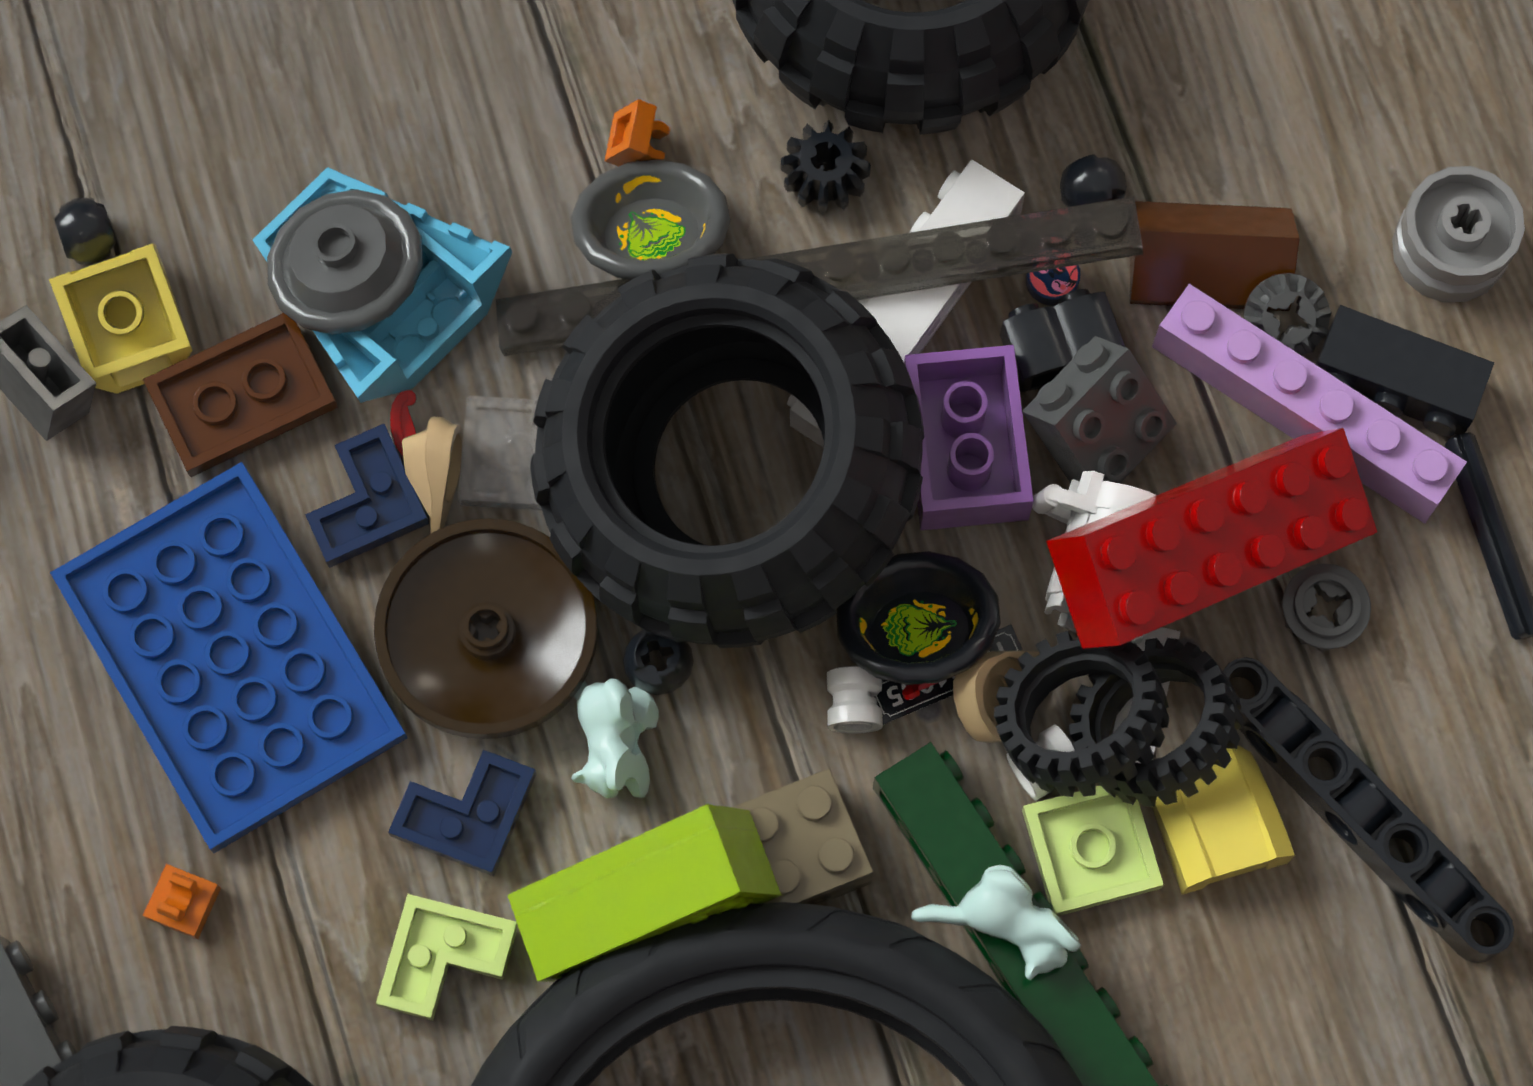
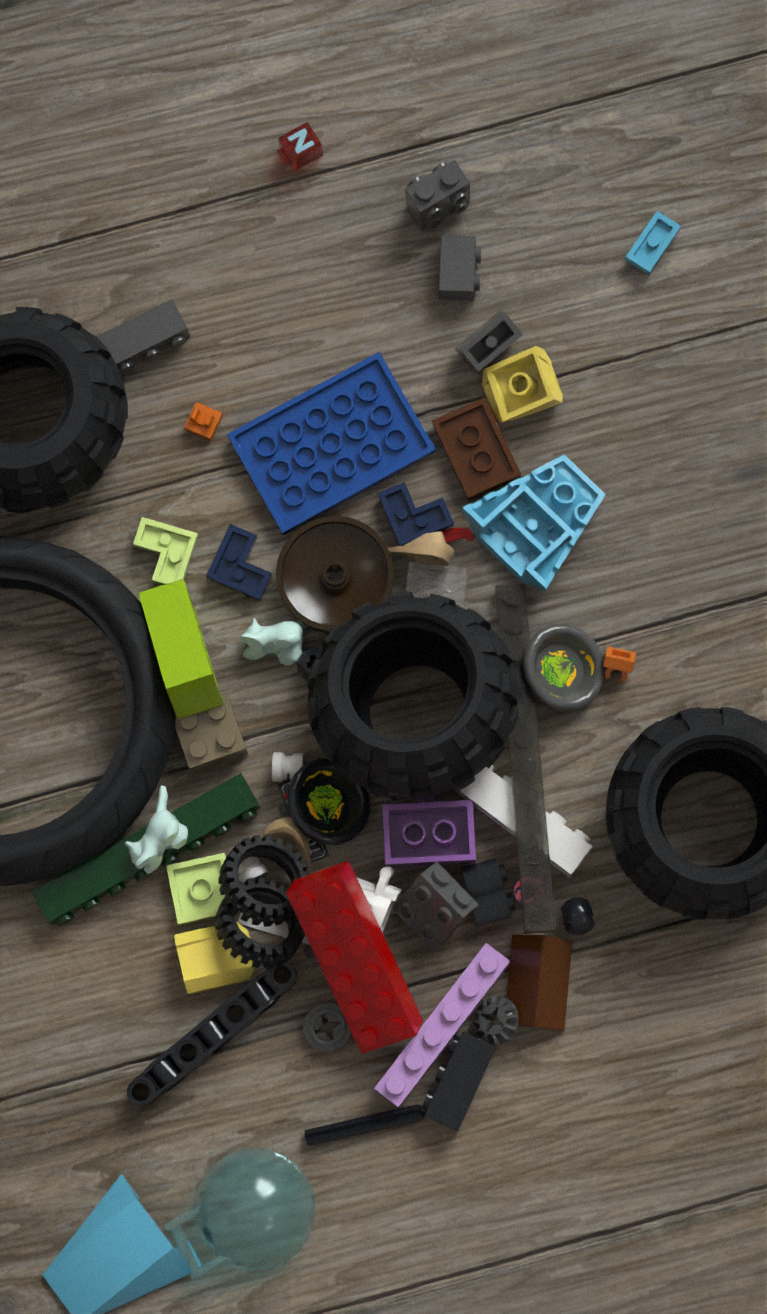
camera: 100 degrees right, 5 degrees up
black piece [54,198,116,264] -> none
dark grey piece [267,190,423,335] -> none
black gear [781,120,871,214] -> none
light grey wheel [1392,166,1525,302] -> none

